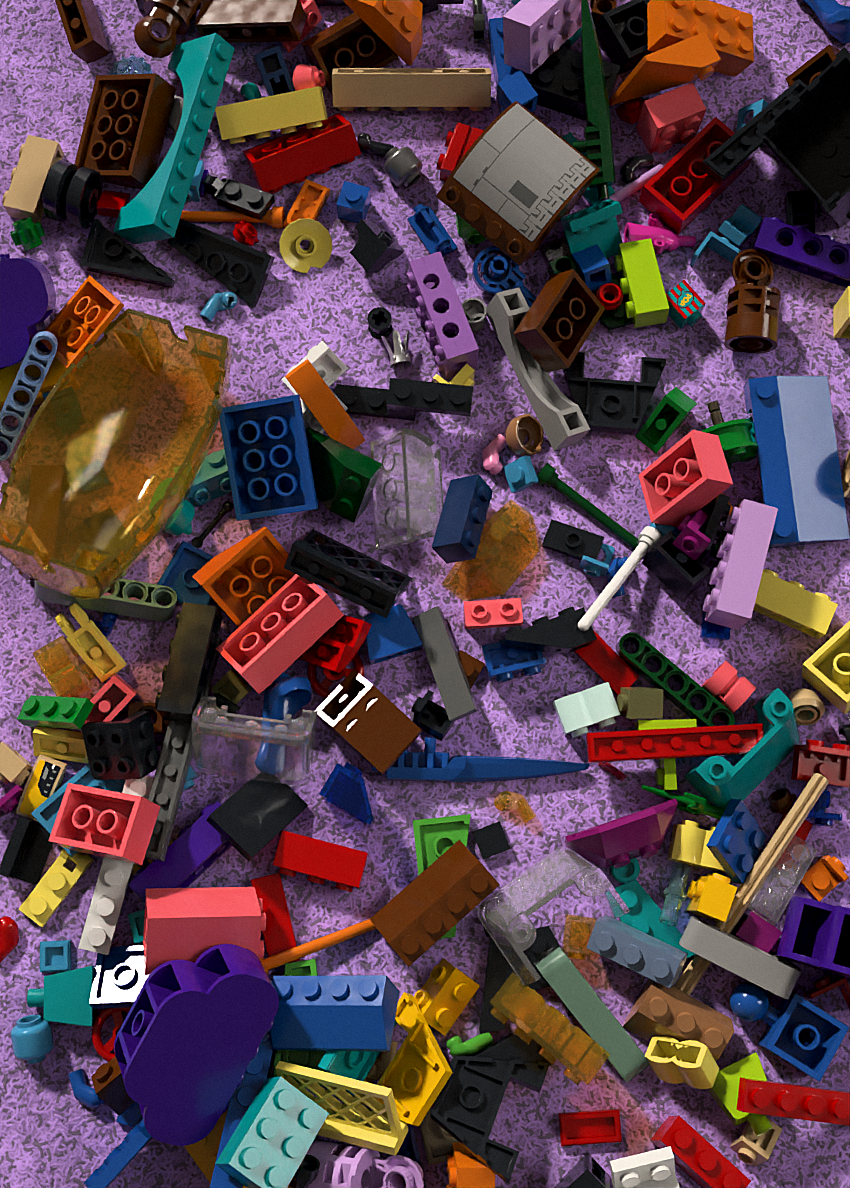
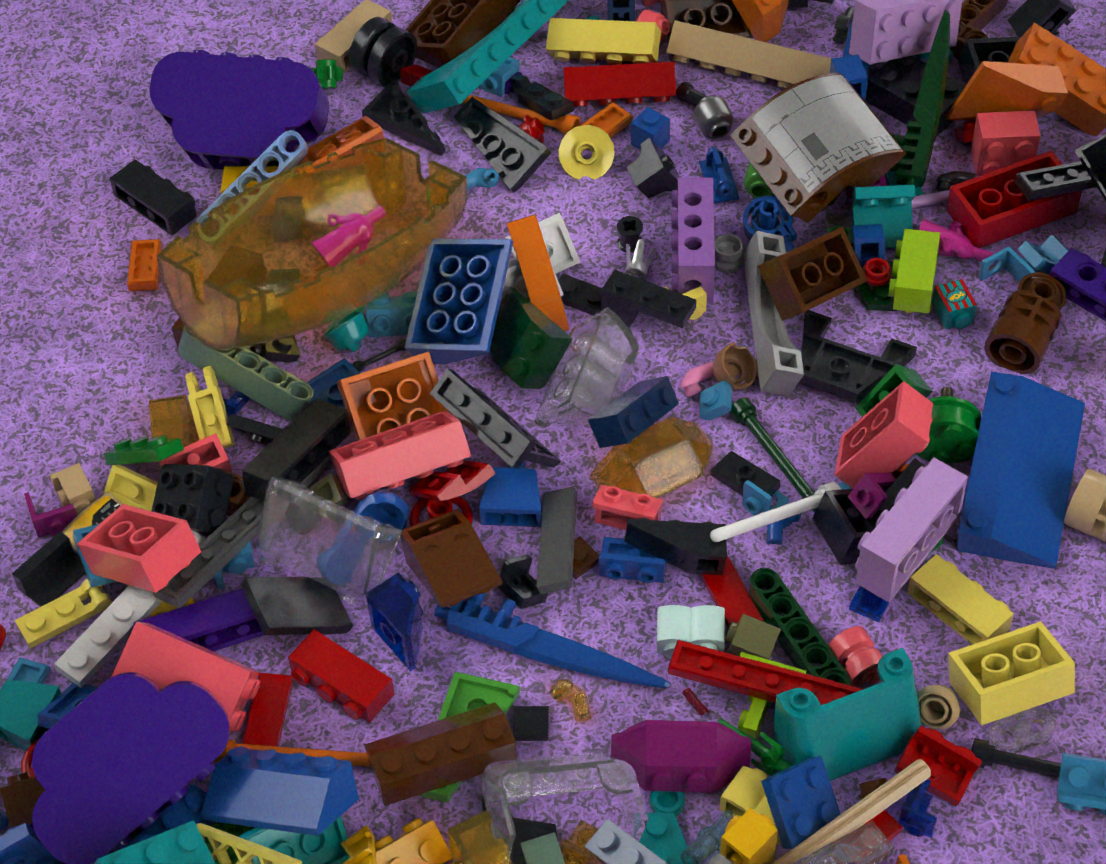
camera: 25 degrees right, 25 degrees down
none -> black plate [226,414,283,445]
none -> dark pink piece [311,205,387,270]

